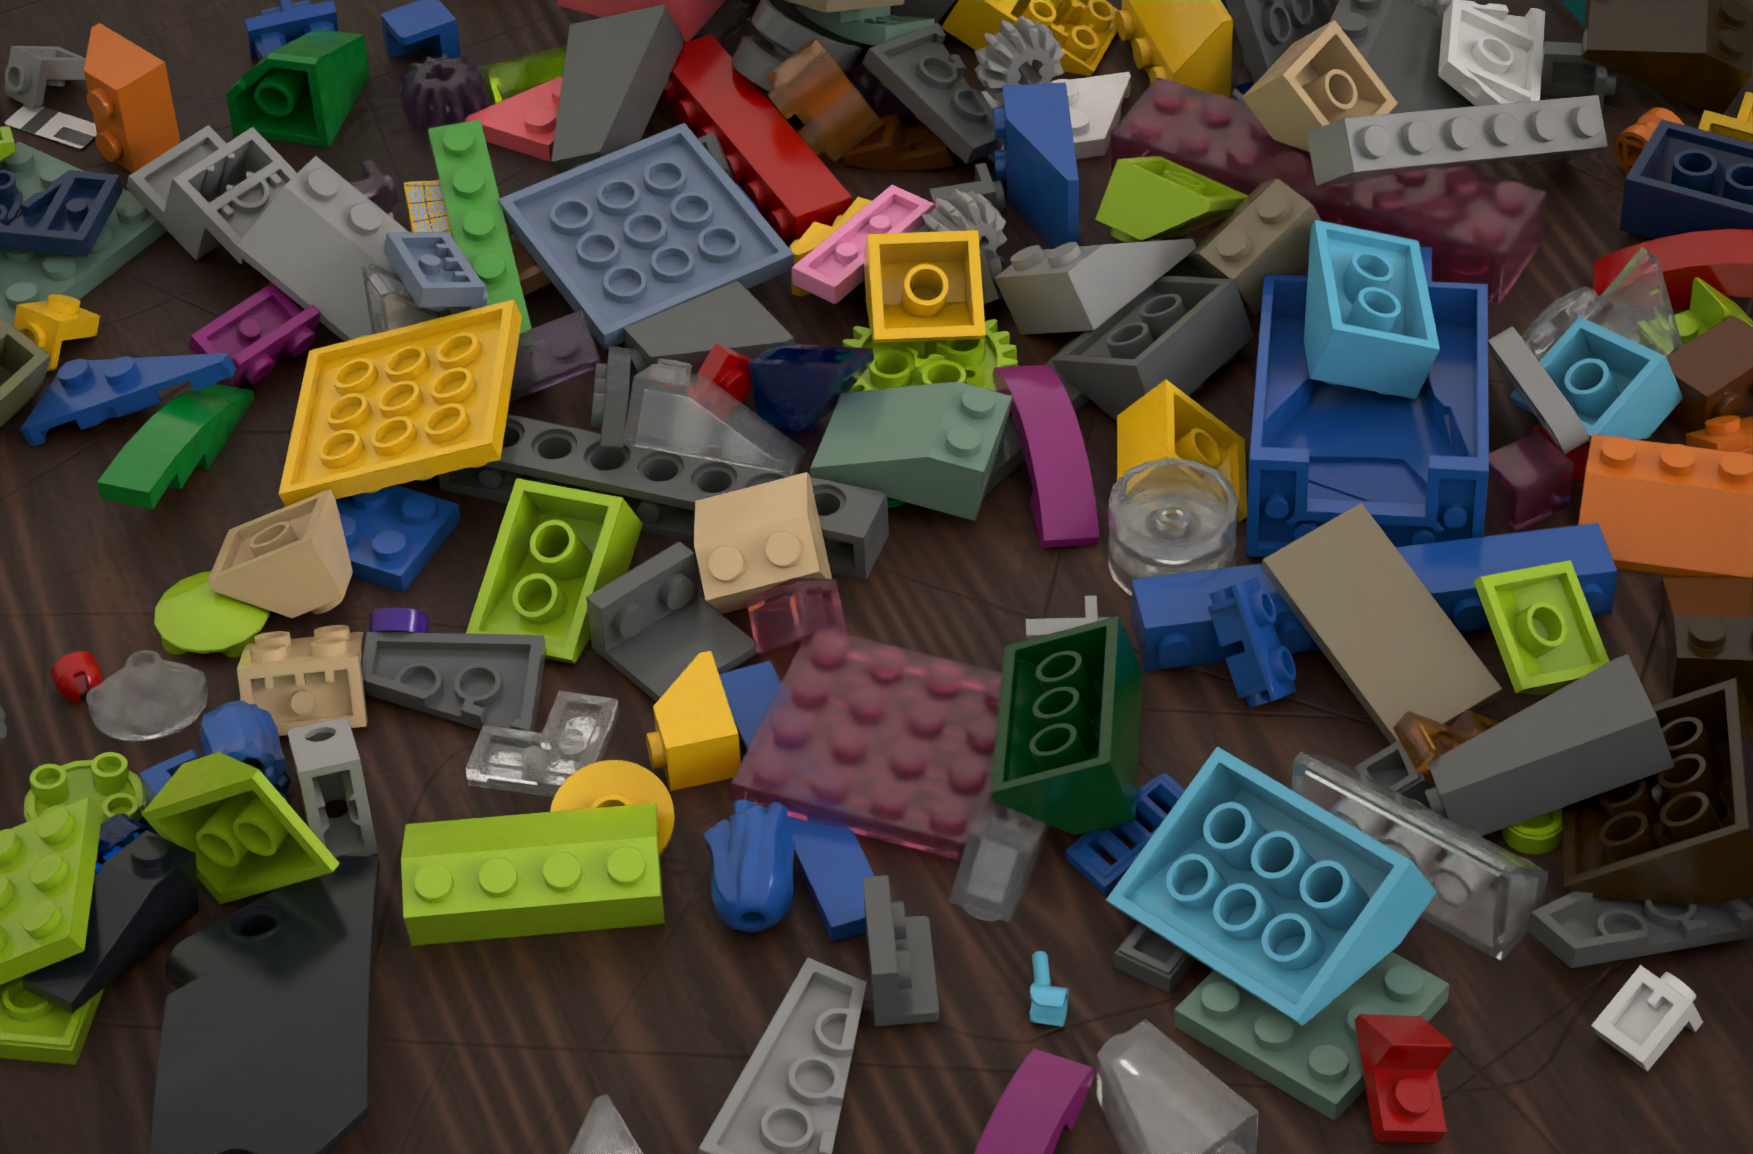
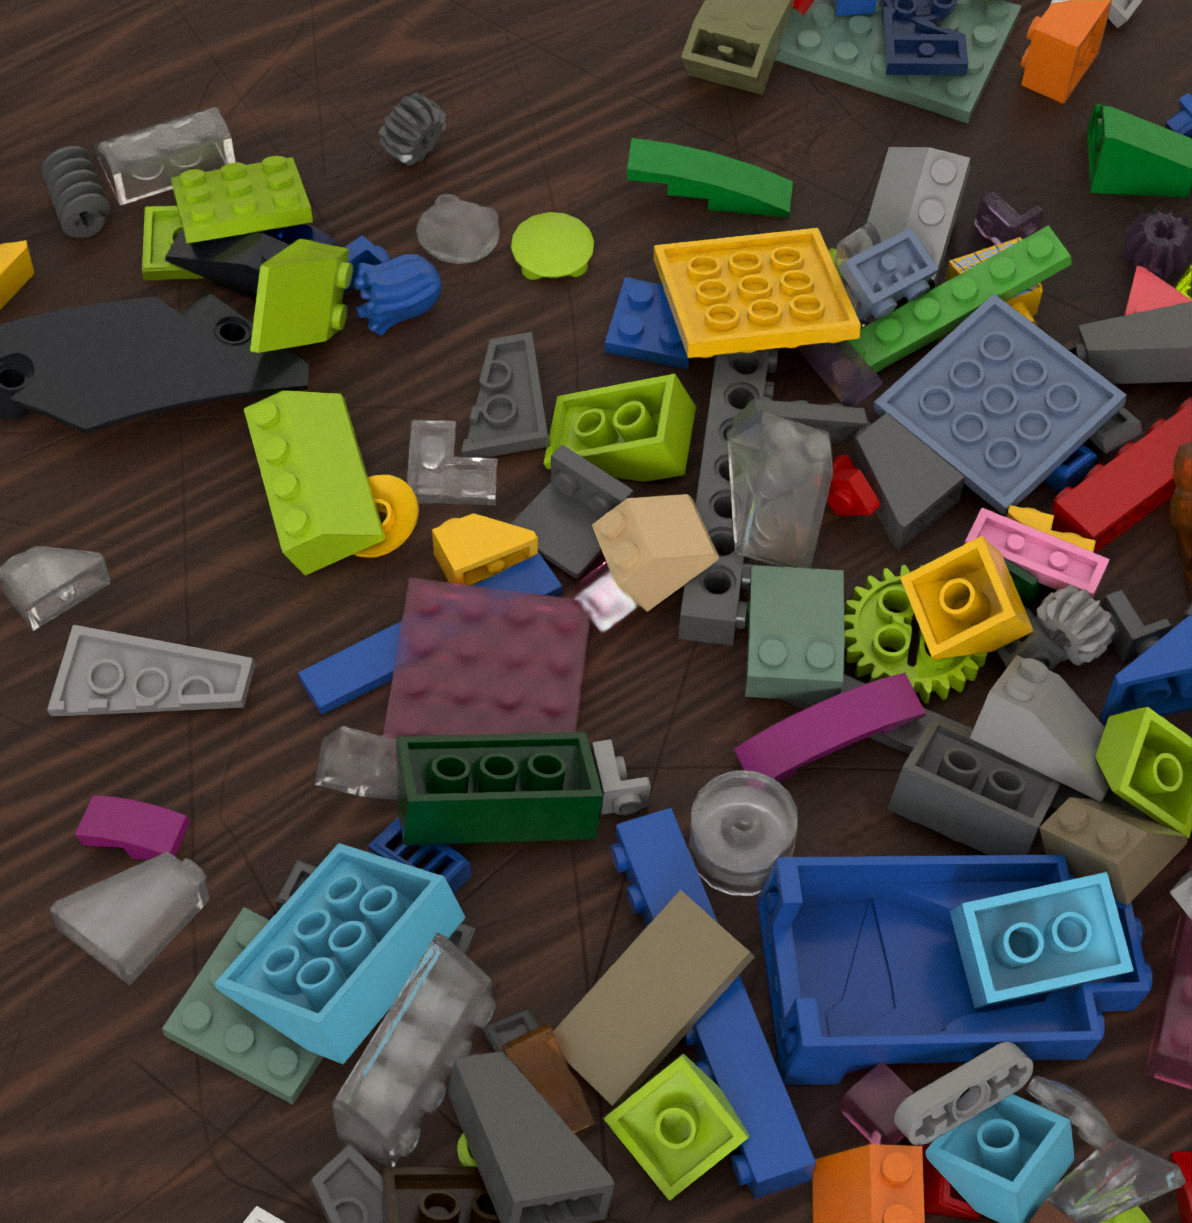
camera: 75 degrees right, 15 degrees up
yellow bracket [13,294,100,371] -> none
blue wing [20,353,236,446] -> none
lime dish [24,752,147,846] -> none
red hinge [50,651,103,704] -> none
light grey bracket [126,125,297,264] -> none
magenta bracket [188,283,321,388] -> none
tan slope [207,489,353,618] -> none
tan bracket [237,625,368,736] -> none
light grey torso [287,718,378,858] -> none
dark purple tile [369,607,429,633] -> none
blue piece [703,800,796,933] -> none
clear blue slope [749,343,874,434] -> none
dark grey bracket [863,875,940,1026] -> none
medium azure hand [1030,951,1069,1027] -> none
yellow slope [1117,379,1248,522] -> none
blue hinge [1207,577,1297,708] -> none
red slope [1355,1014,1453,1143] -> none

